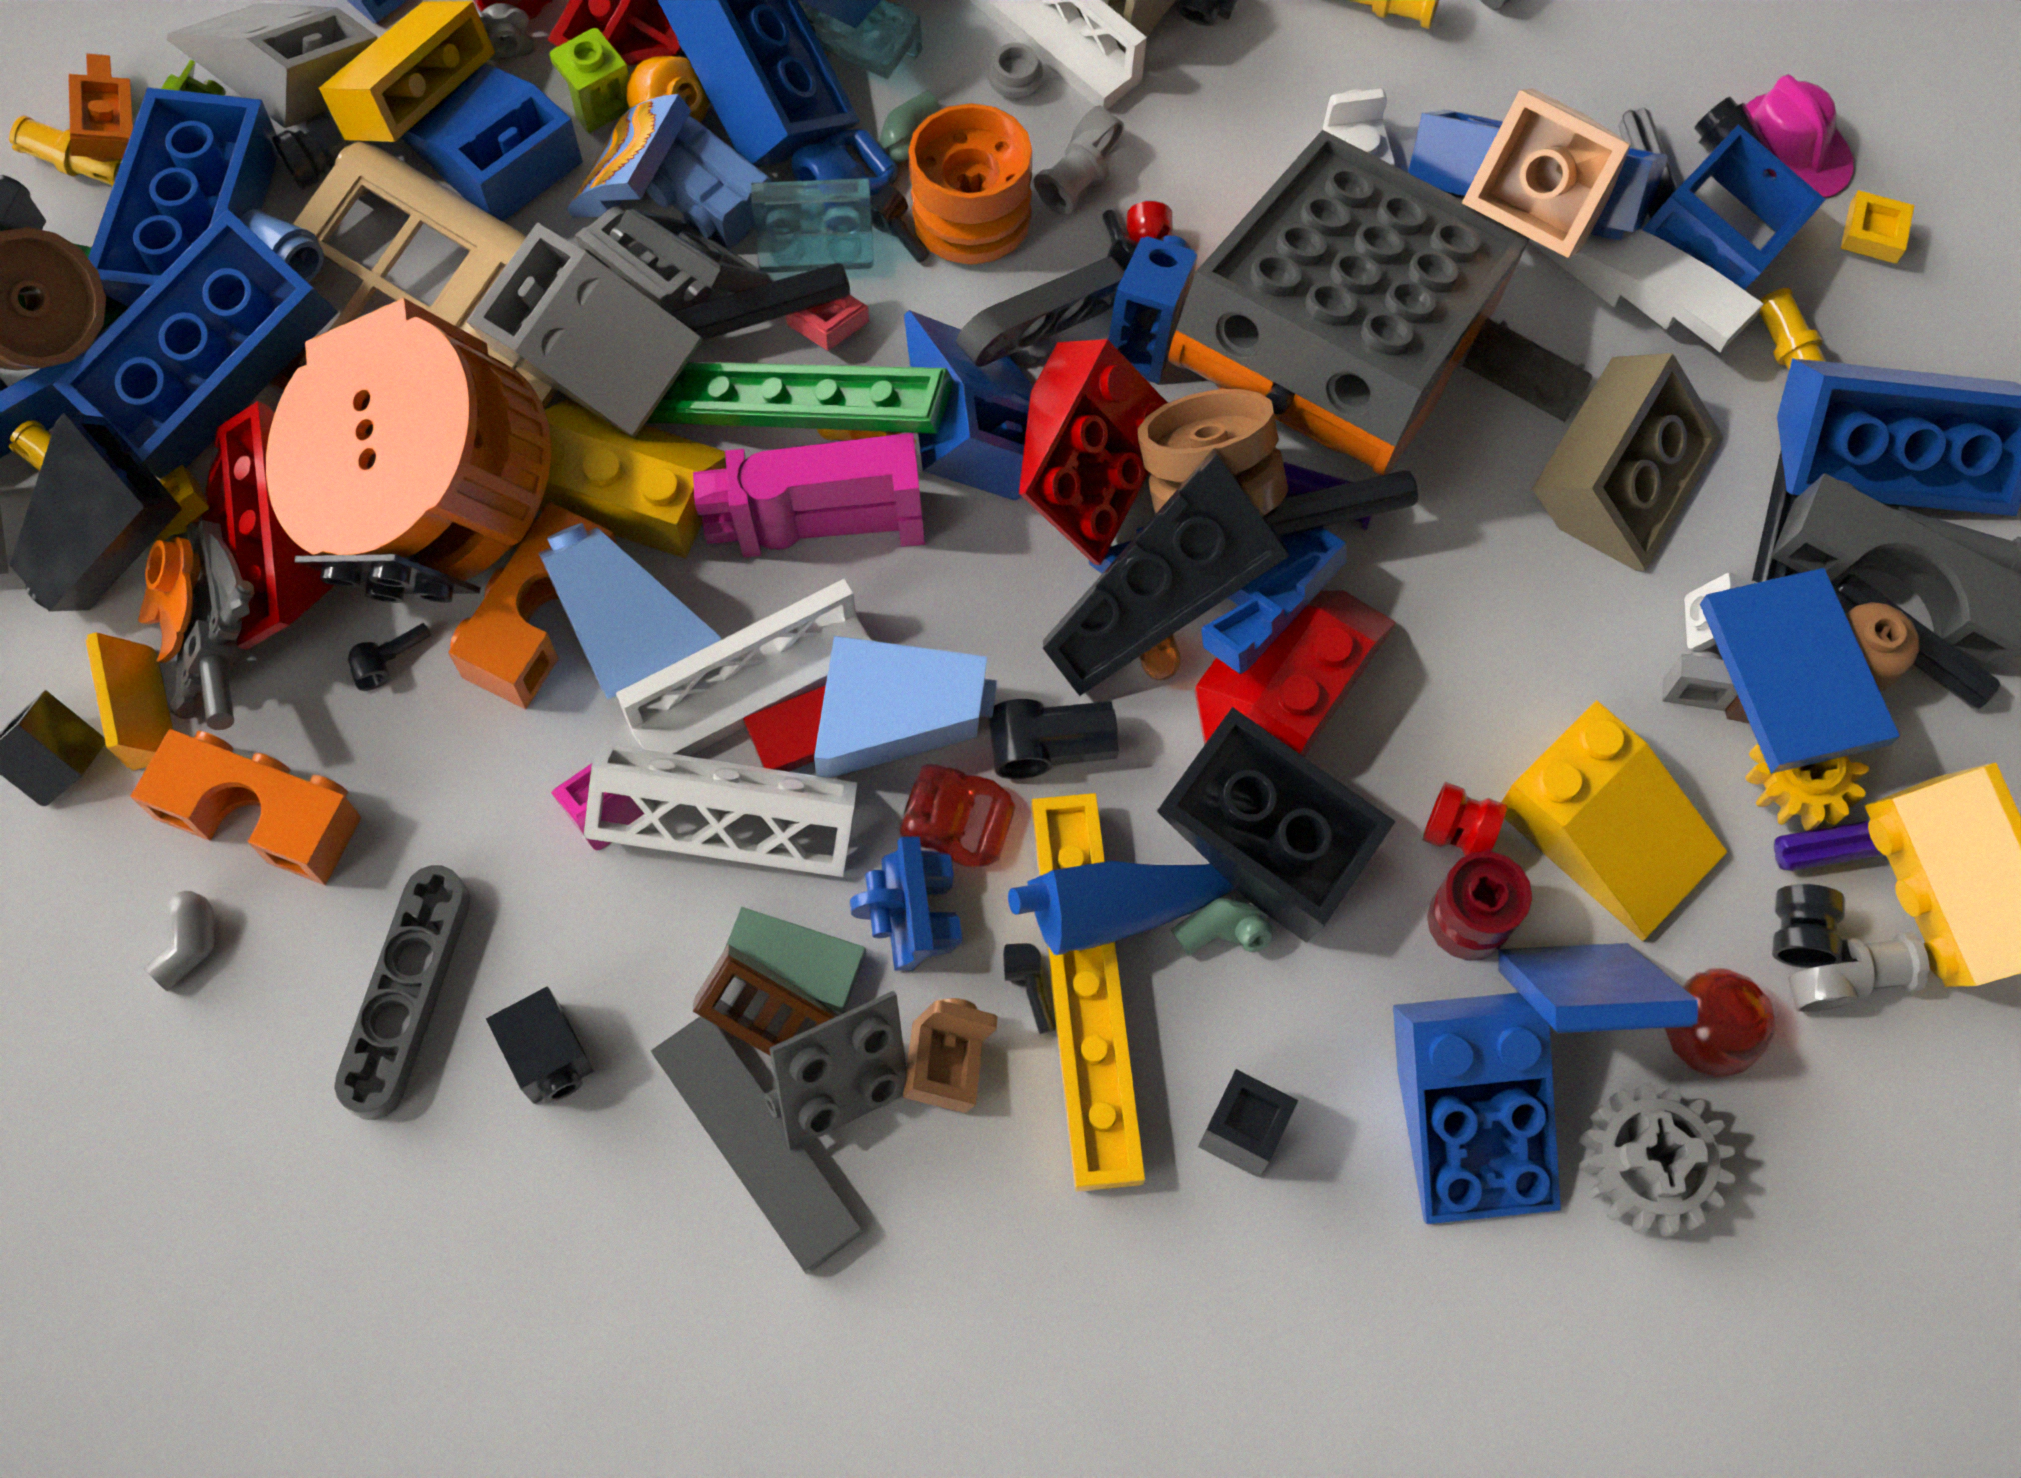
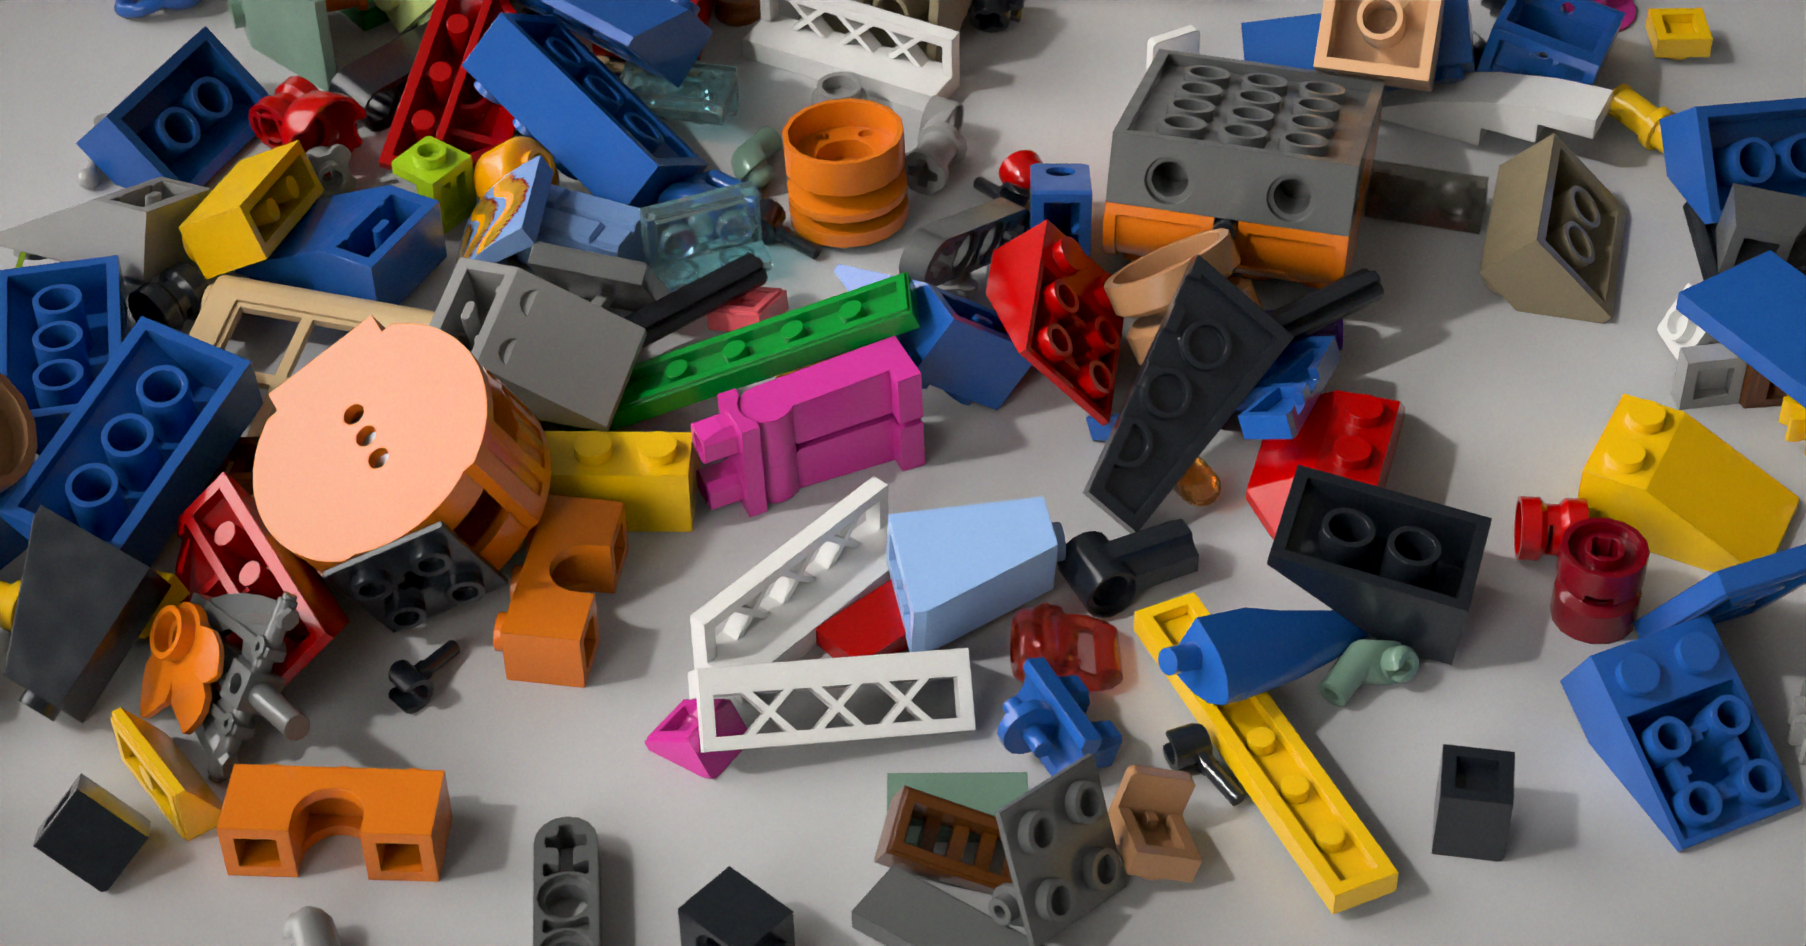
camera: 15 degrees left, 25 degrees down
light blue slope [538,523,721,700] -> none

